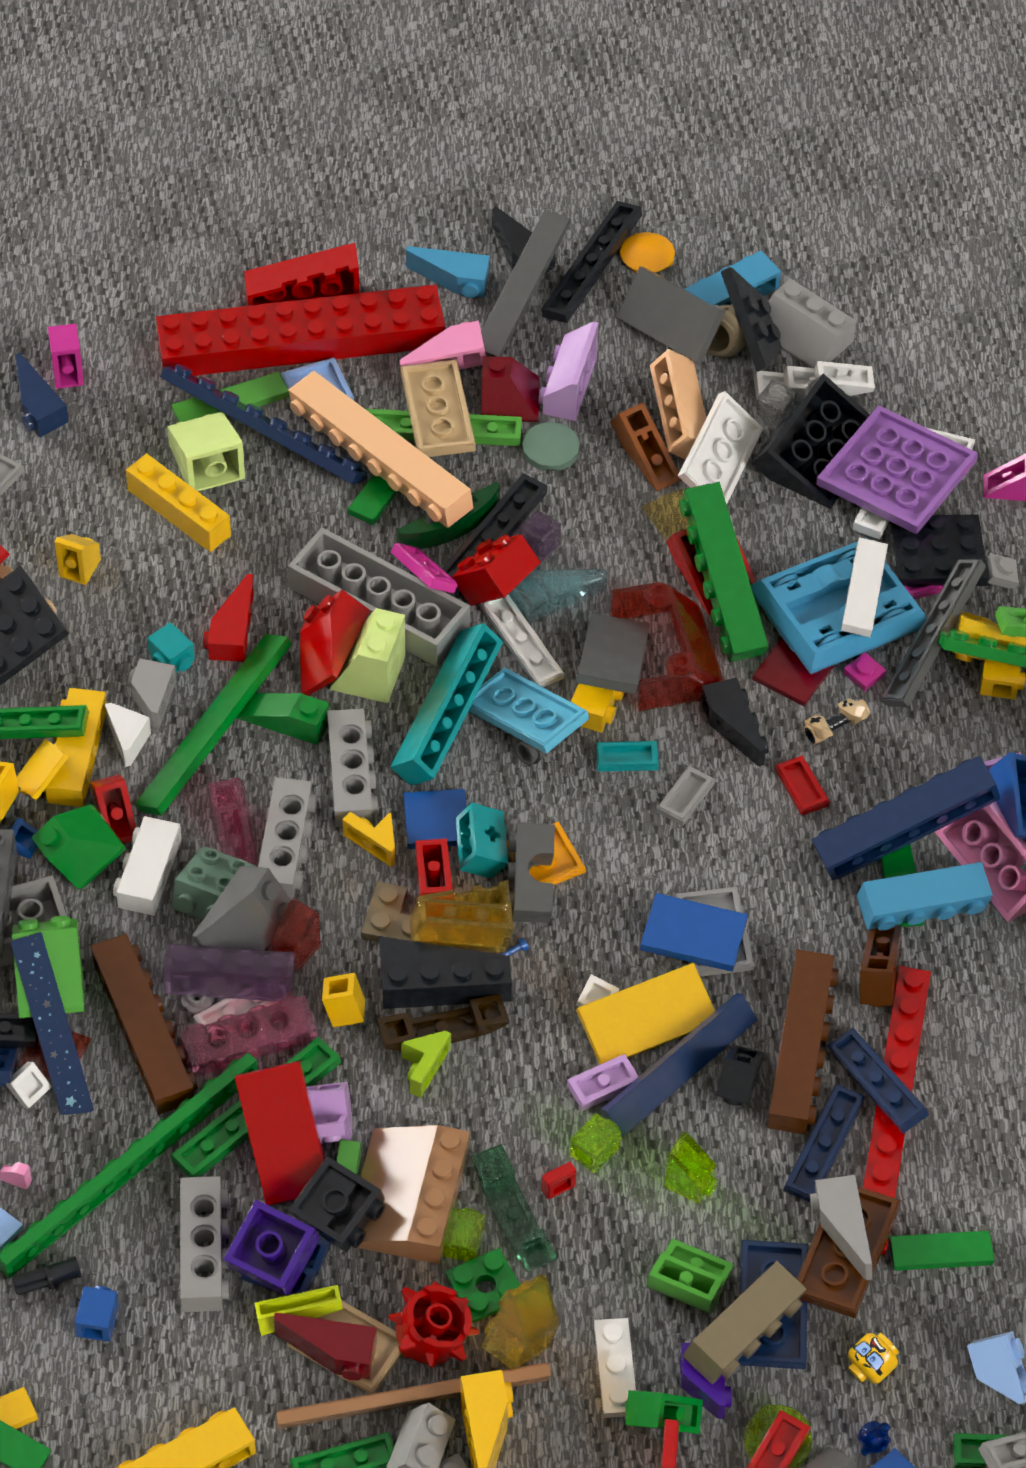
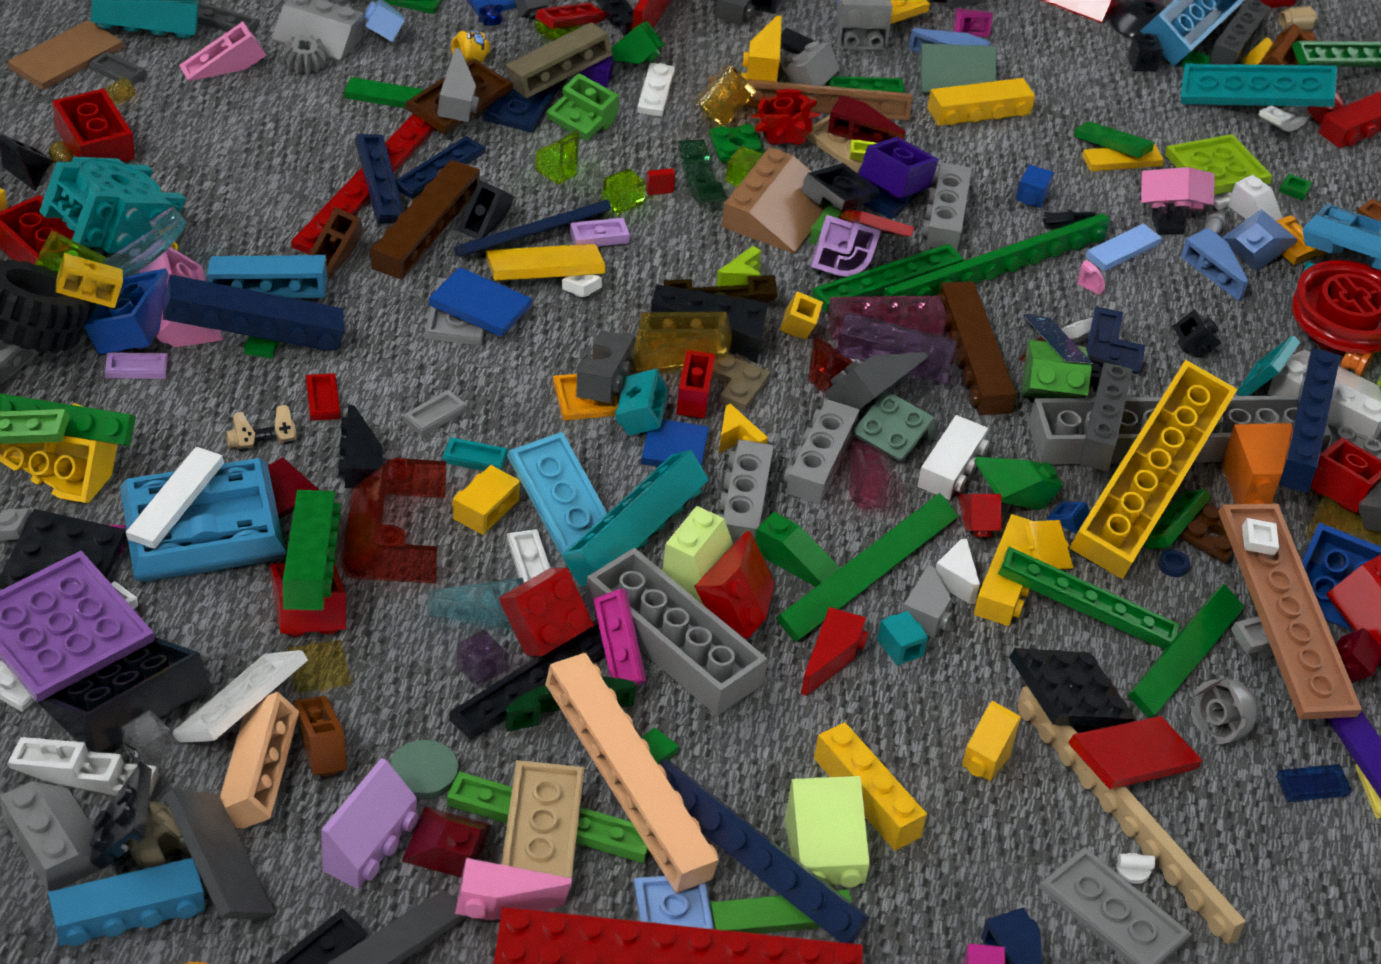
camera: 170 degrees left, 10 degrees down
dark grey tile [576,613,650,694] -> none
dark grey tile [881,560,986,707] -> none

